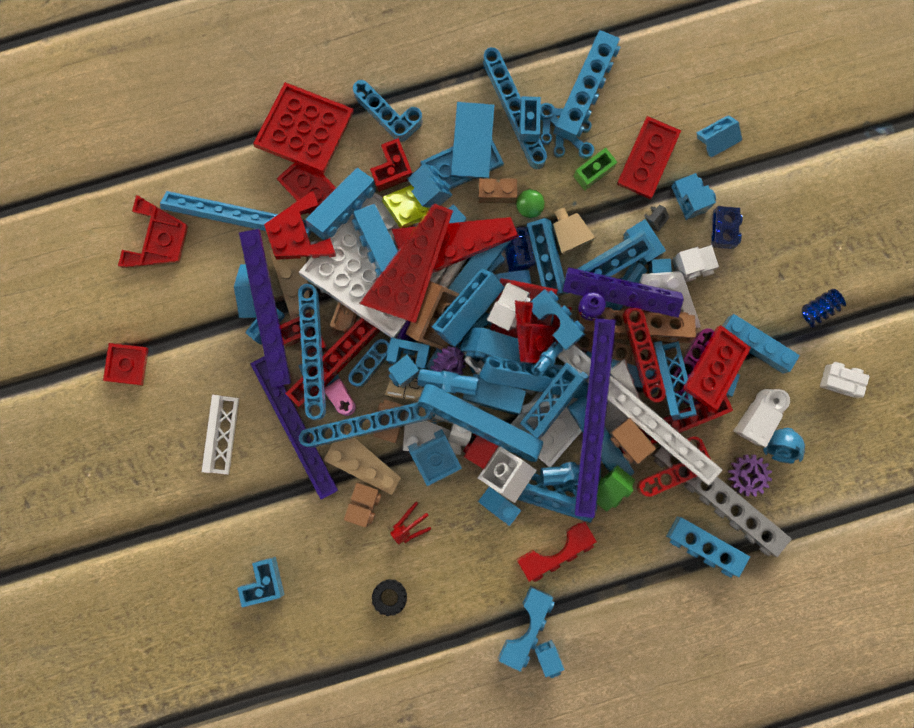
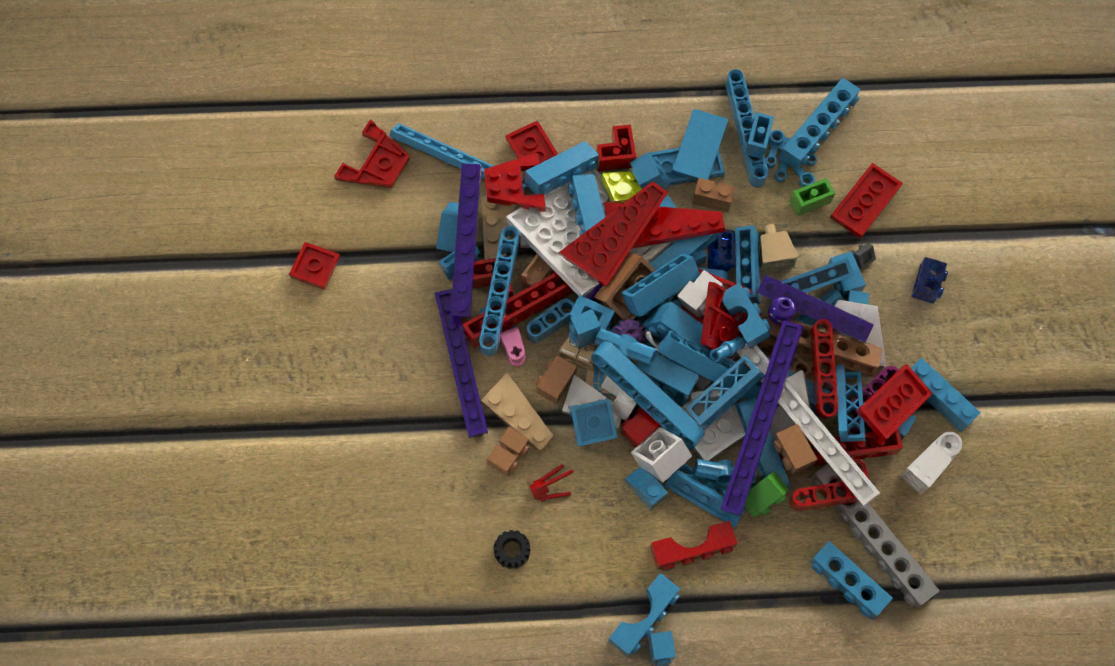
camera: 10 degrees right, 15 degrees down
white fence [202,395,239,475] -> none
dark azure brick [237,557,285,607] -> none
red plate [253,82,354,174] -> none
dark azure beam [299,402,433,447] -> none
dark azure beam [353,80,423,142] -> none
bright green hair [516,189,545,219] -> none
dark azure brick [671,173,716,220] -> none
white brick [672,245,719,282] -> none
dark azure panel [696,115,742,157] -> none
medium lavender gear [728,455,772,496] -> none
dark azure cylinder [763,428,805,464] -> none
clear blue piece [802,288,846,328] -> none
white brick [820,362,869,398] -> none

